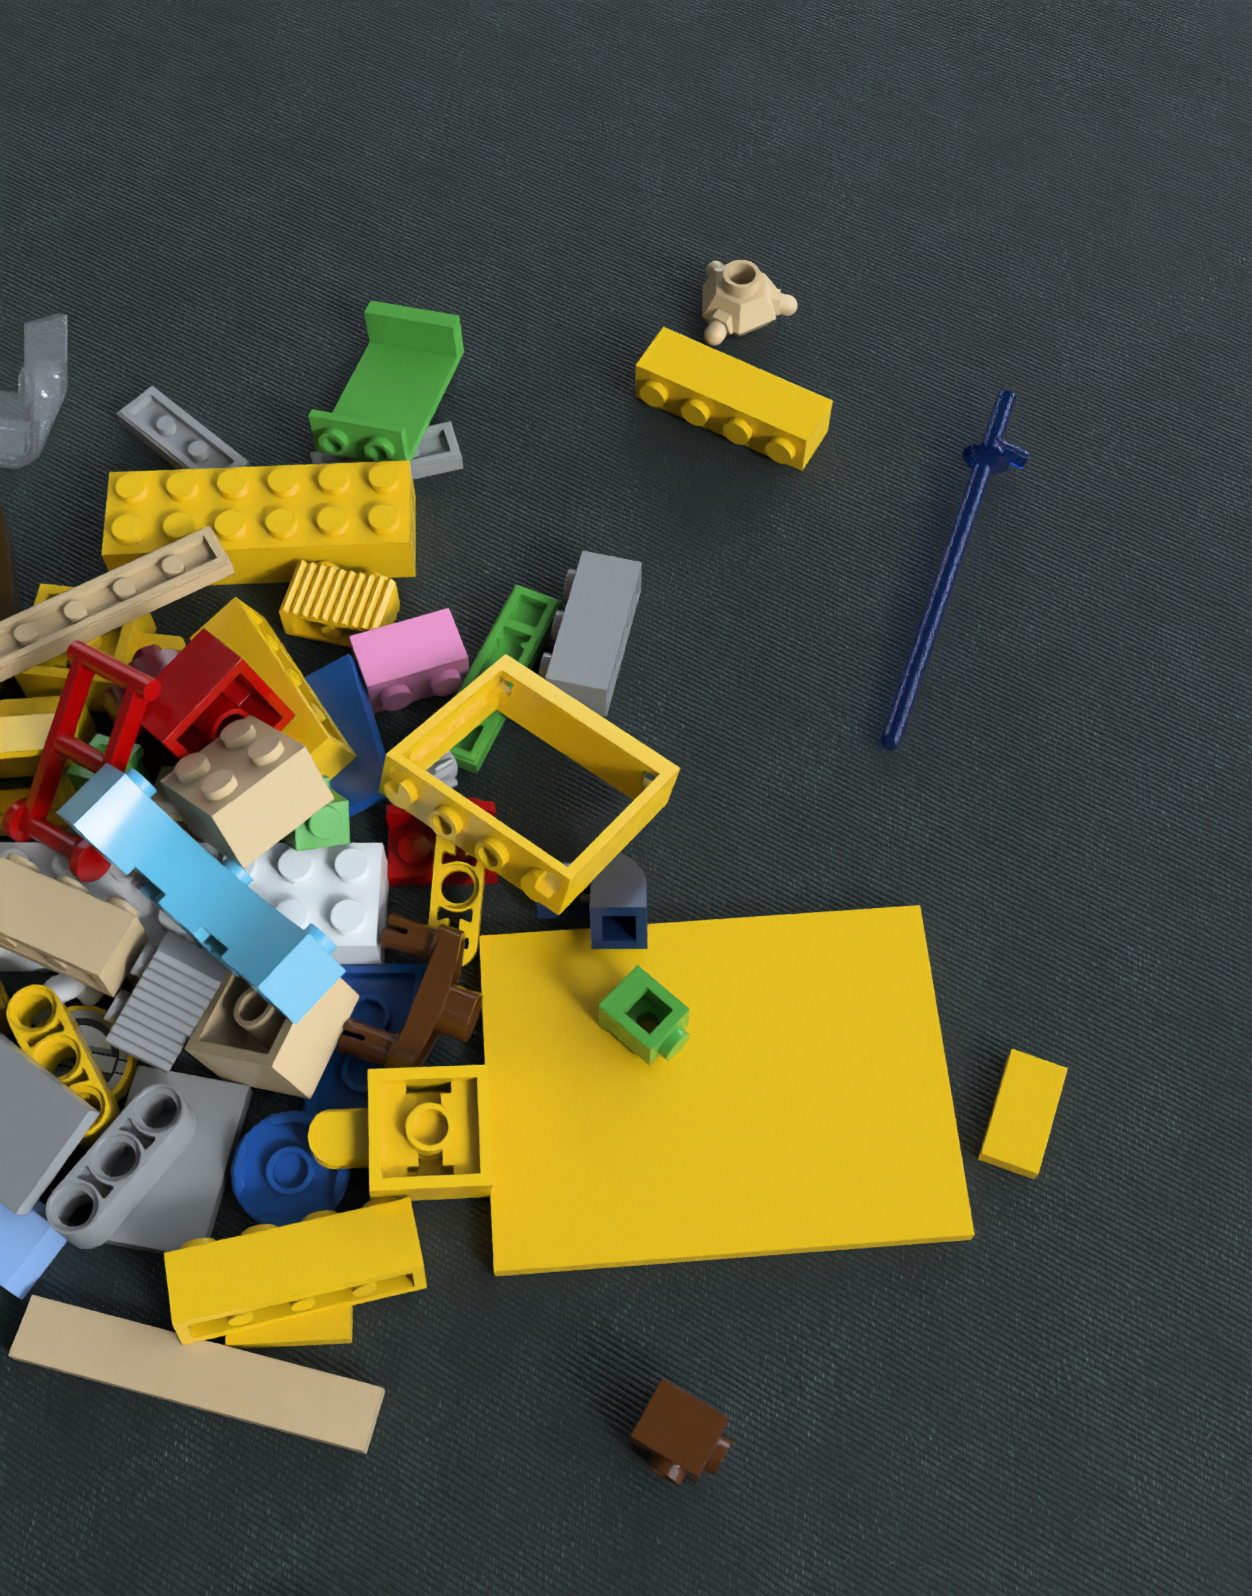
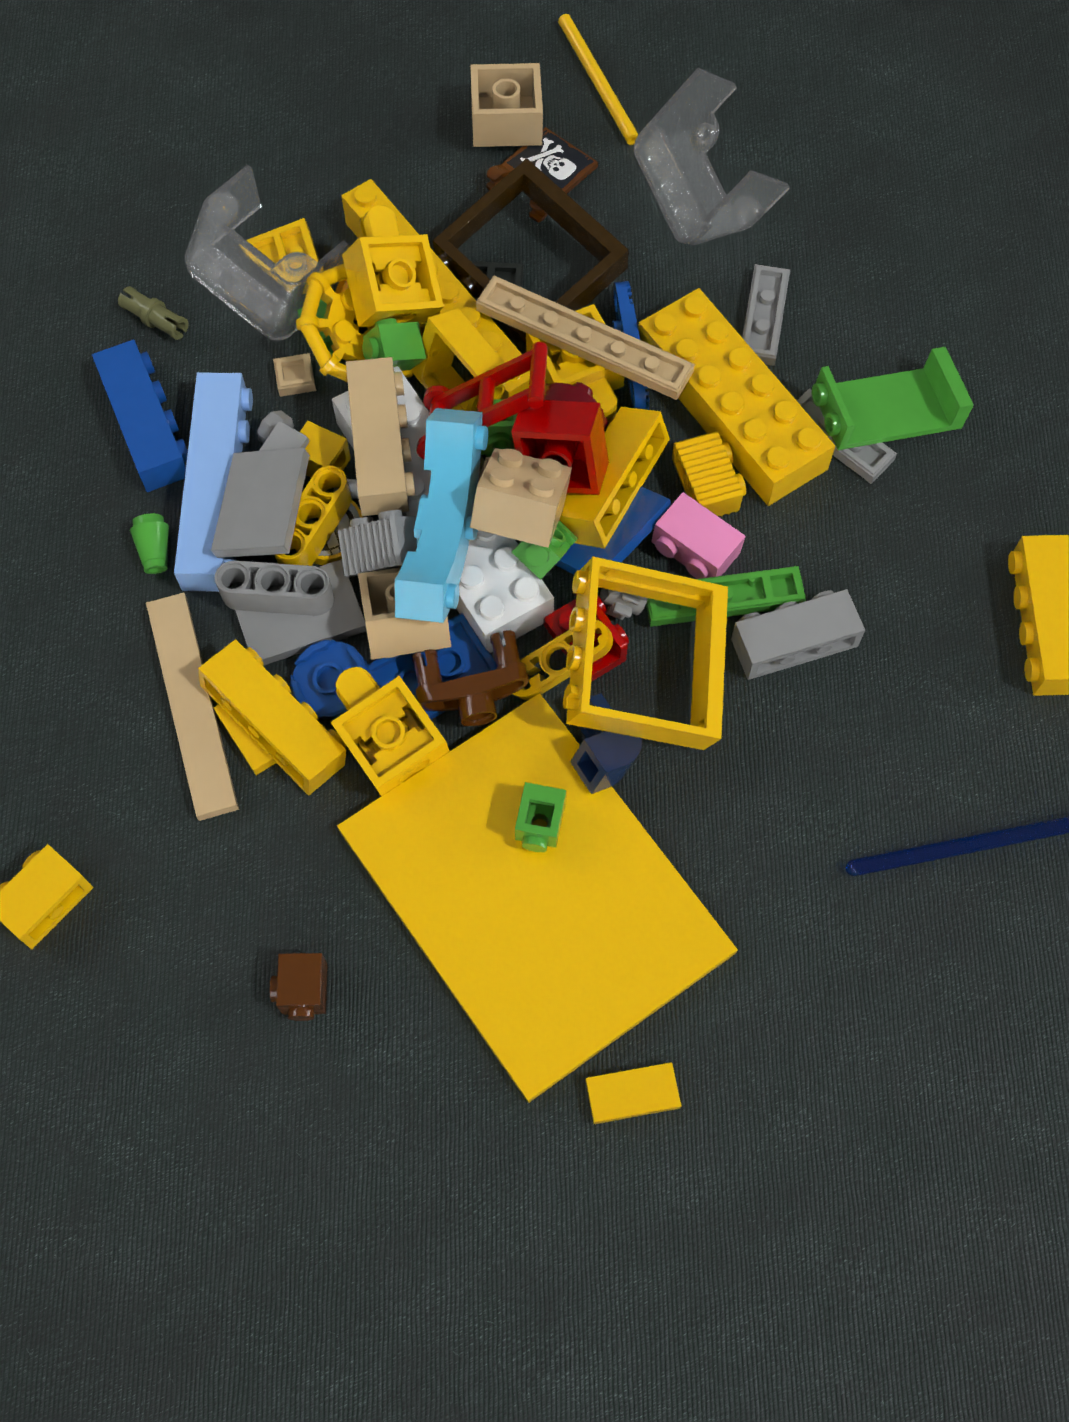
camera: 60 degrees right, 5 degrees up
none -> blue plate [612,281,650,410]

